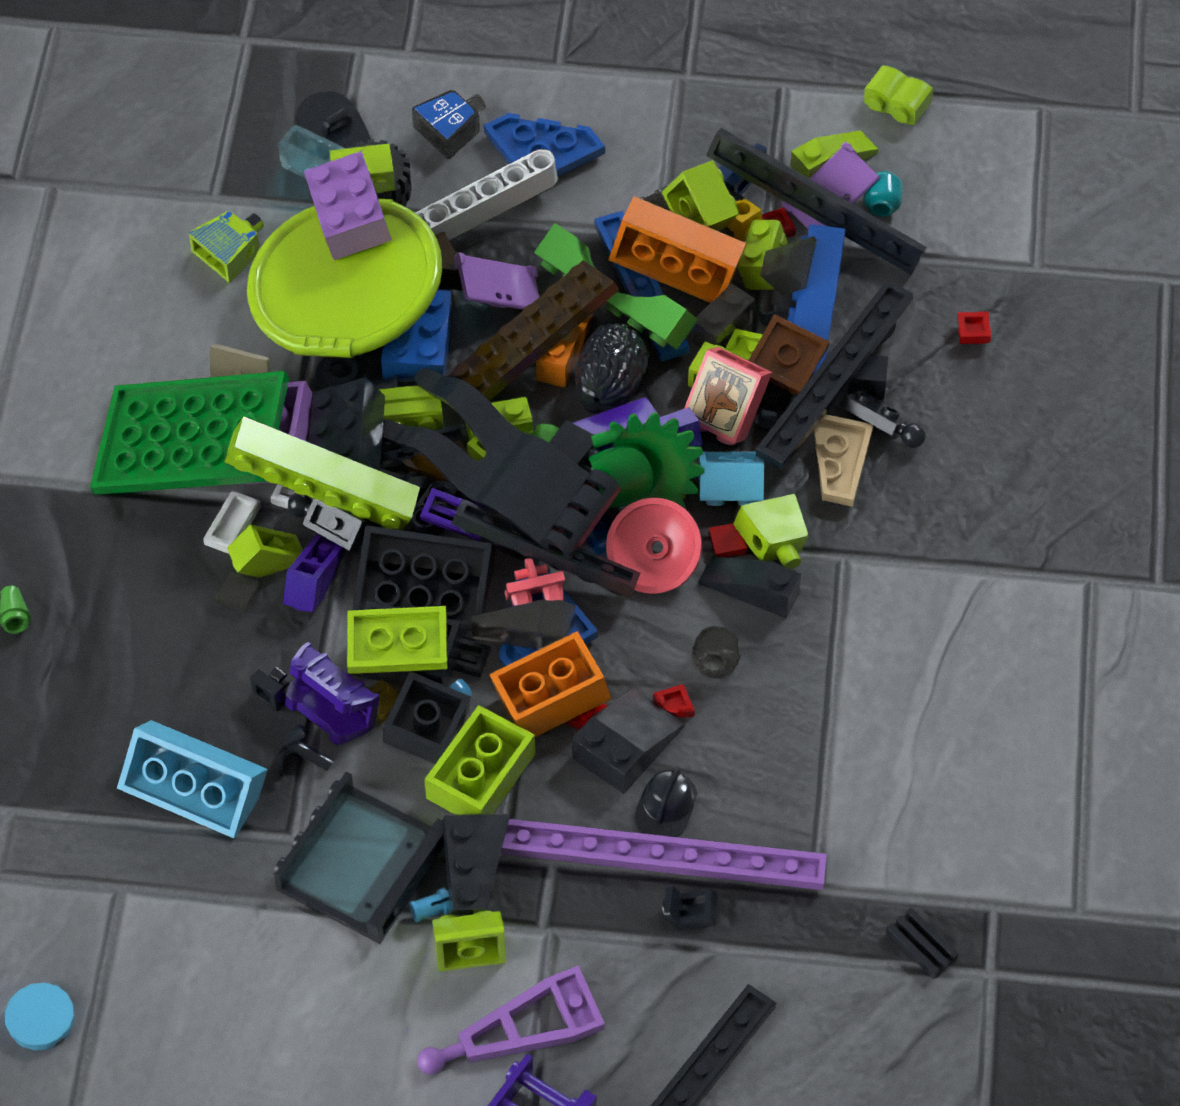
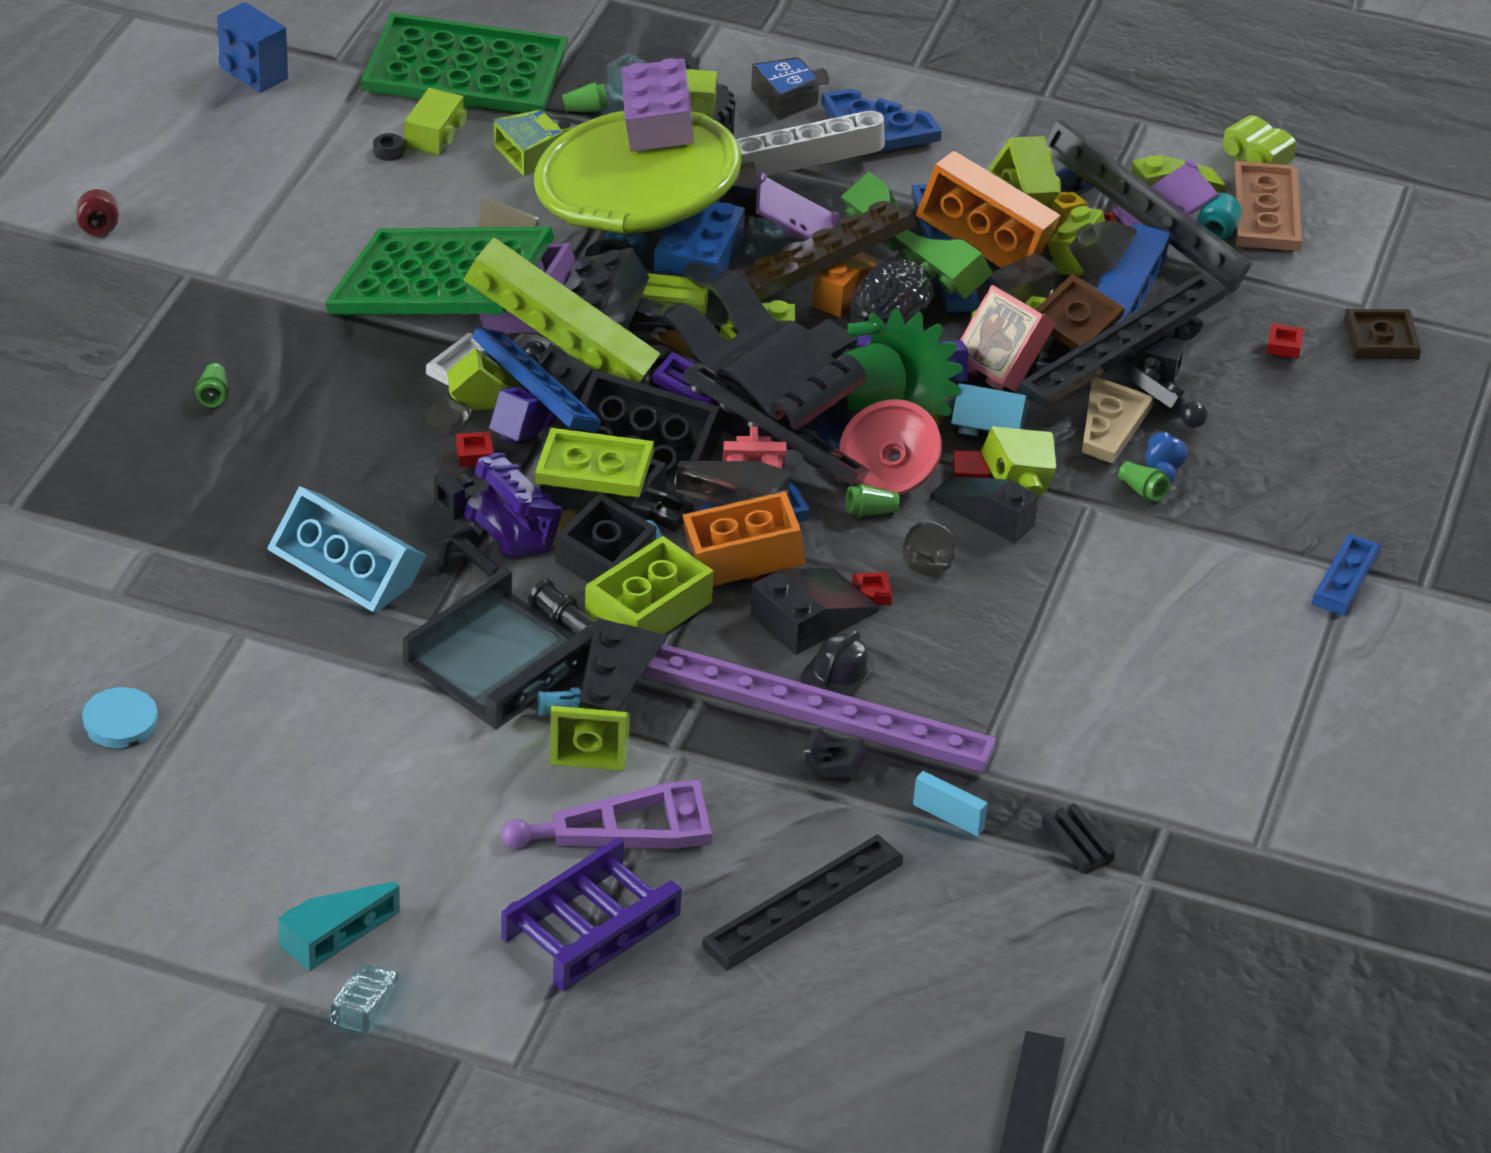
camera: 10 degrees right, 15 degrees down
none -> green plate [361,12,568,113]
none -> black tile [373,133,405,161]
none -> lime brick [404,88,467,156]
none -> red plate [456,431,494,467]
none -> blue tile [472,327,601,432]
none -> black pin [528,578,596,633]
none -> bright green cone [562,82,609,112]
none -> bright green cone [846,483,900,518]
none -> medium azure tile [913,771,988,837]
none -> bright green cone [1118,461,1170,502]
none -> blue animal [1145,432,1188,484]
none -> nougat plate [1233,161,1302,251]
none -> blue tile [1311,534,1381,616]
none -> dark brown tile [1344,309,1421,359]

